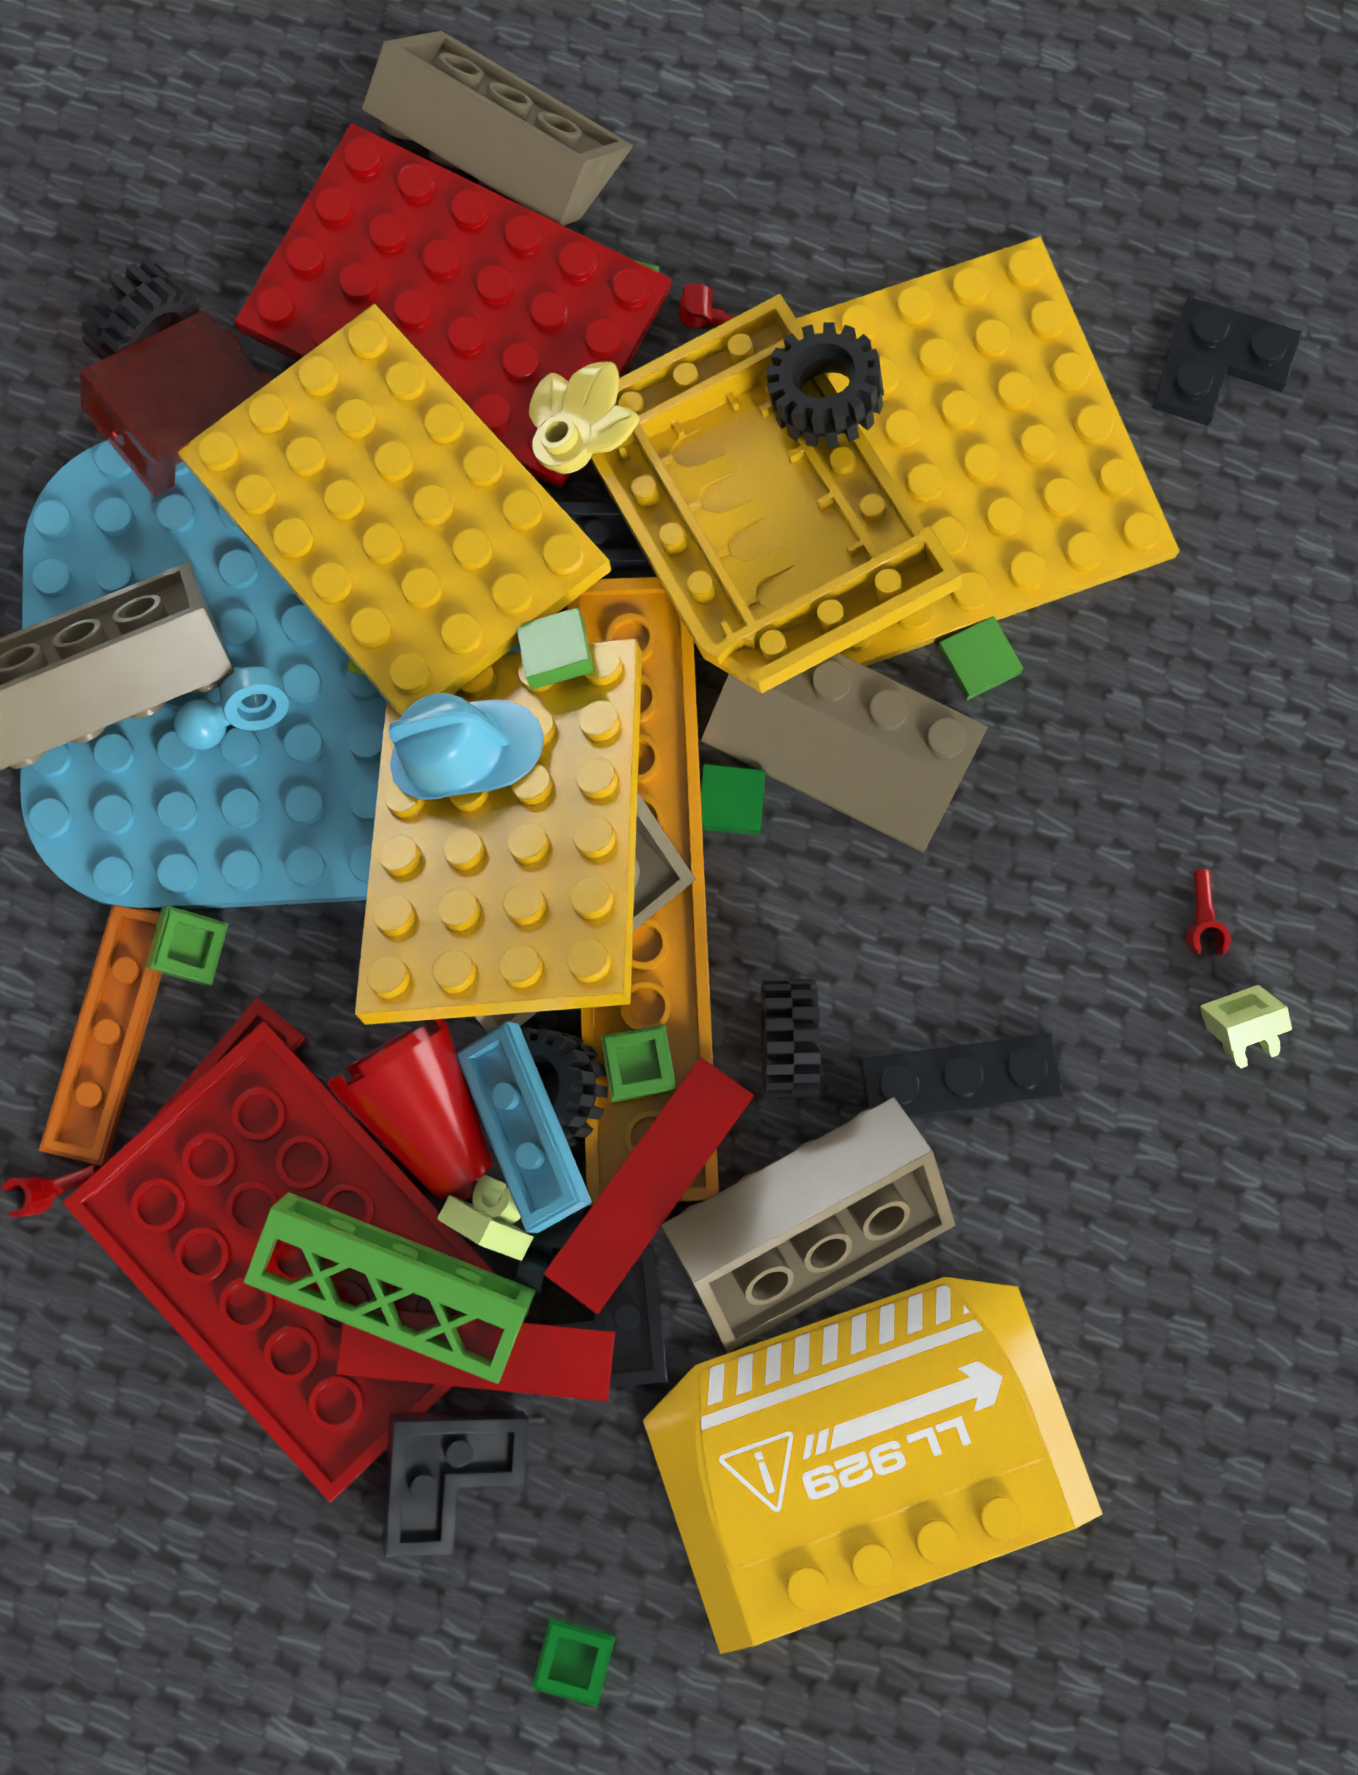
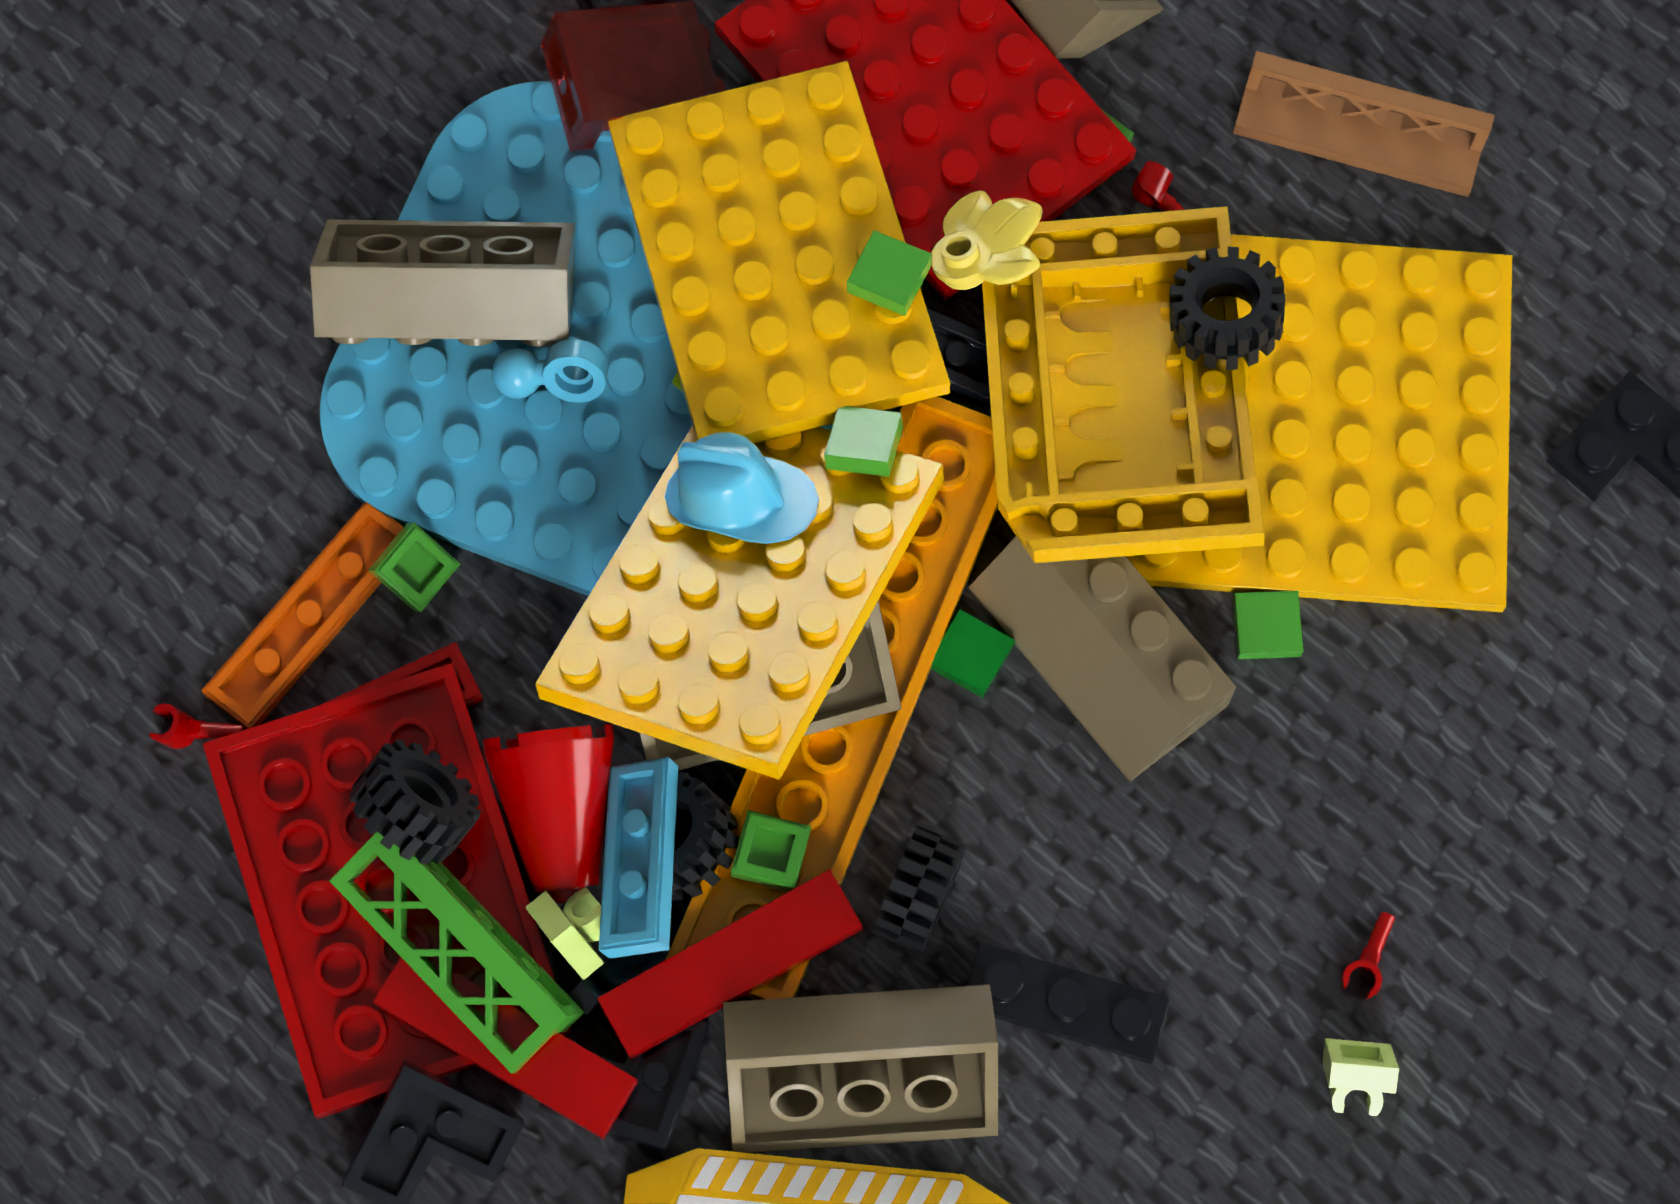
camera: 25 degrees right, 5 degrees down
none -> black tyre [350,740,481,864]
none -> bright green tile [847,230,932,316]
none -> medium nougat fence [1233,51,1495,197]

